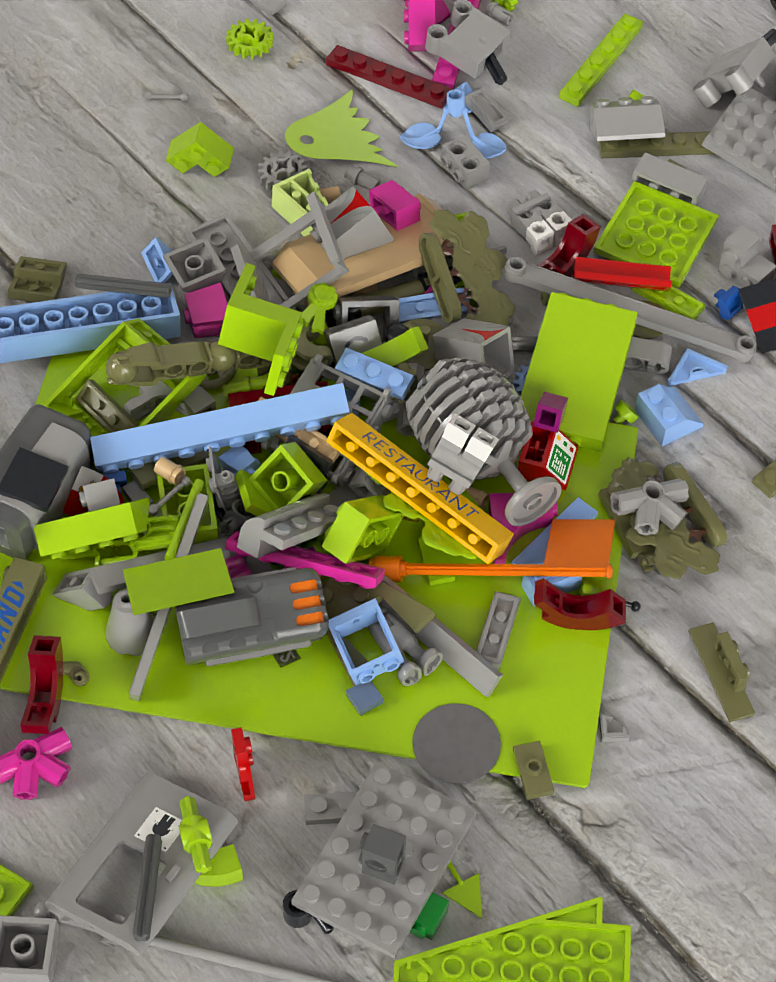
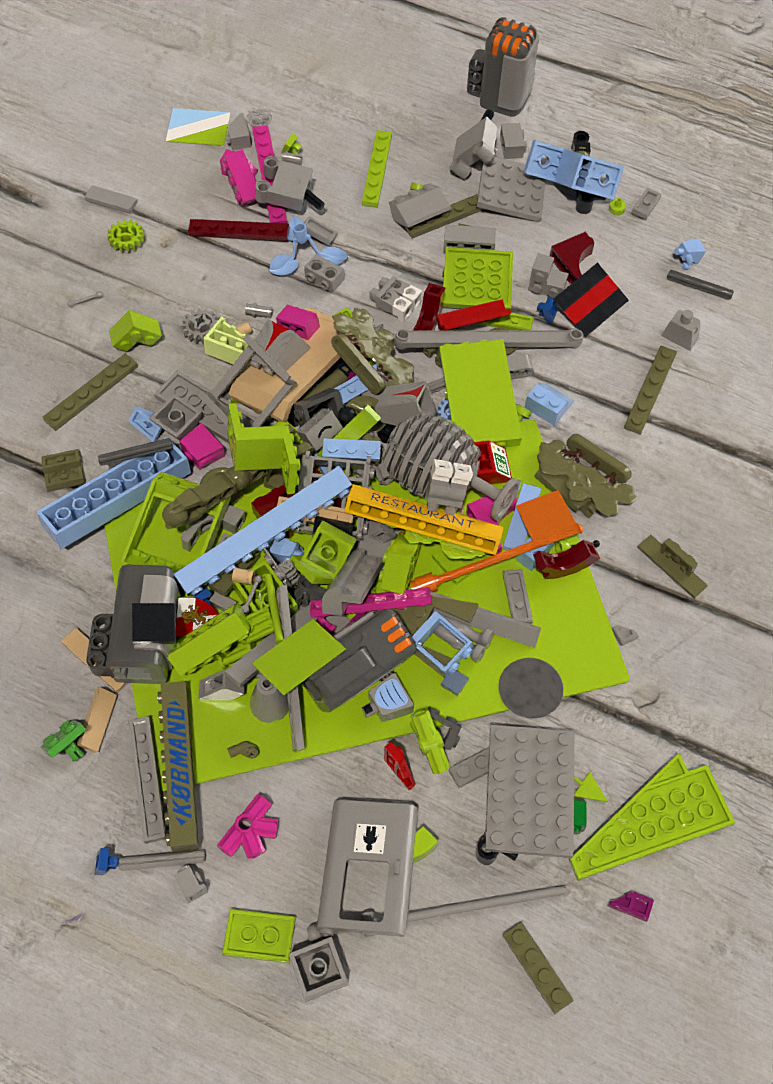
camera: 25 degrees left, 5 degrees up
dark red arch [20,635,63,734] -> none
olive tile [76,379,139,433] -> none
light grey brick [79,478,120,512] -> none
dark grey axle [133,834,162,942] -> none
lime axle [178,796,213,874] -> none
lime pin [223,373,269,400] -> none
lime piece [285,90,398,167] -> none
lime piece [300,282,338,334] -> none
dark grey brick [359,824,406,885] -> none
olive plate [513,741,554,800] -> none
magenta brick [533,391,568,433] -> none
light grey piece [610,478,689,536] -> none
light blue tile [667,348,728,386] -> none
none -> olive plate [43,353,138,431]
none -> torso [361,673,414,722]
none -> lime piece [410,709,450,775]
none -> dark grey bracket [422,707,462,750]

